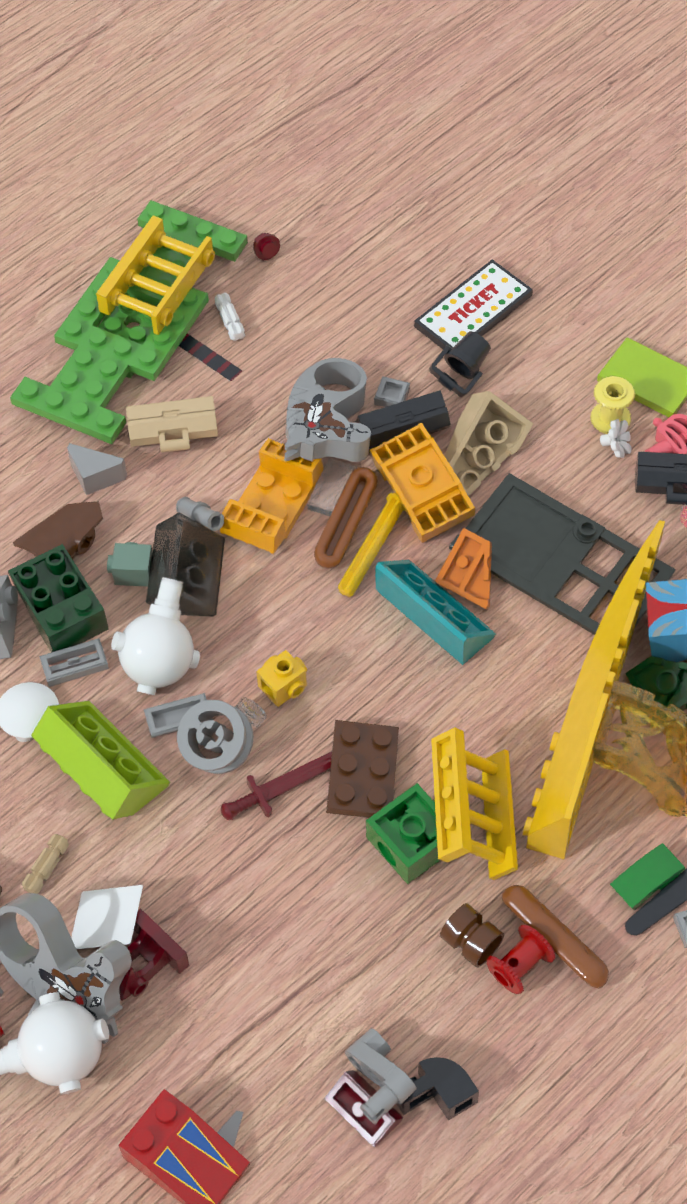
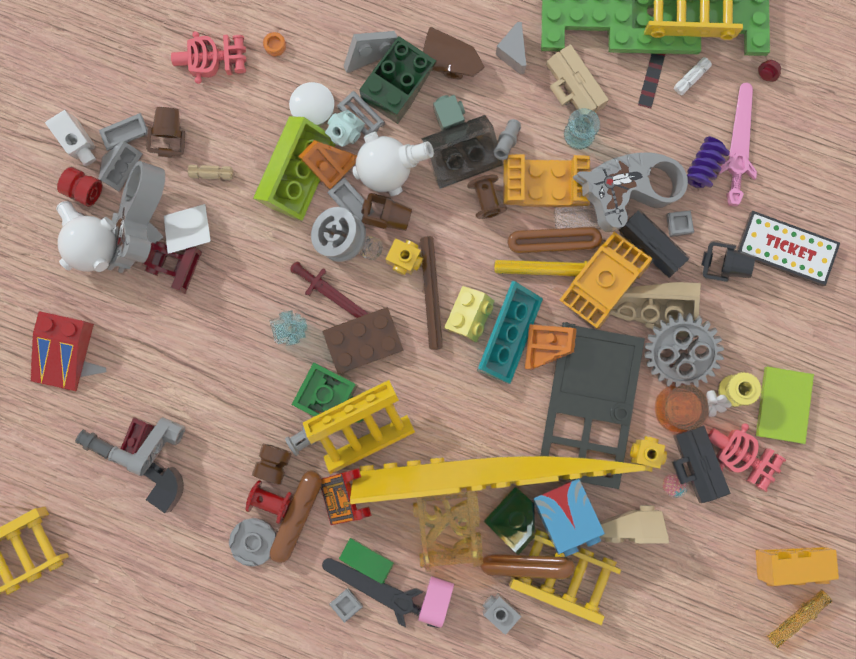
camera: 70 degrees right, 25 degrees up
none -> dark grey pin [75,429,115,459]
none -> light grey tile [229,518,276,567]
none -> clear light blue brick [269,310,307,346]
none -> light grey bush [285,427,316,456]
none -> orange wing [298,140,357,190]
none -> flag [321,468,372,525]
none -> light aqua brick [325,110,365,147]
none -> reddish brown piece [361,193,412,231]
none -> reddish brown axle [420,236,443,350]
none -> light yellow bracket [444,286,494,342]
none -> reddish brown hose [467,174,507,219]
none -> clear light blue hose [564,108,600,150]
none -> yellow brick [630,436,667,472]
none -> light grey gear [645,313,724,389]
none -> clear orange hat [655,385,709,432]
none -> dark purple piece [687,136,730,188]
none -> bright pink sword [718,83,757,207]

